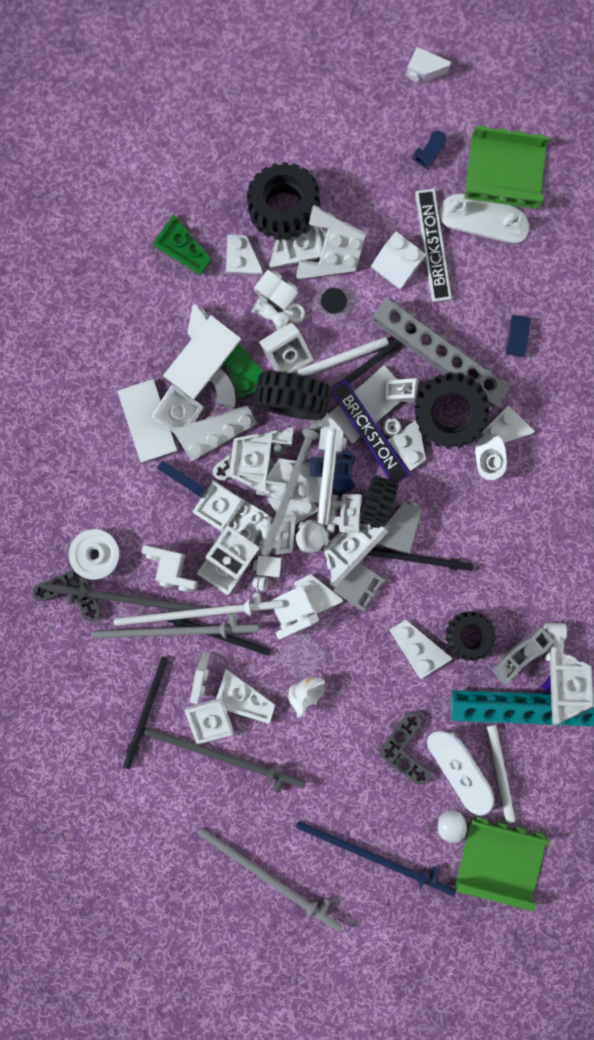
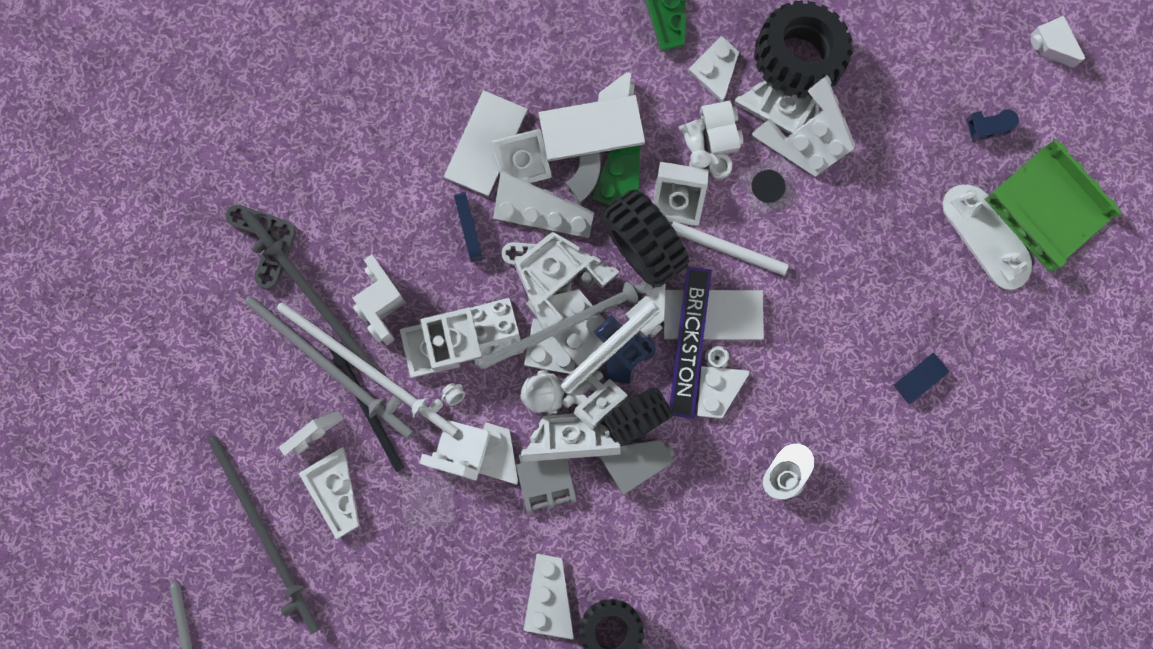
camera: 35 degrees right, 5 degrees down
white gear [69,529,120,580] -> none
black bar [123,656,169,769] -> none
white plate [184,698,234,744] -> none
white plate [192,480,245,532] -> none
white brick [253,556,281,577] -> none
white plate [259,514,296,555] -> none
white hair [288,677,325,718] -> none
black bar [330,327,415,389] -> none
black bar [367,548,474,571] -> none
white slope [371,231,426,290] -> none
light grey brick [371,298,510,409] -> none
white slope [384,378,418,403] -> none
black tyre [414,372,490,449] -> none
tile [415,189,452,303] -> none
white wing [482,406,535,443] -> none

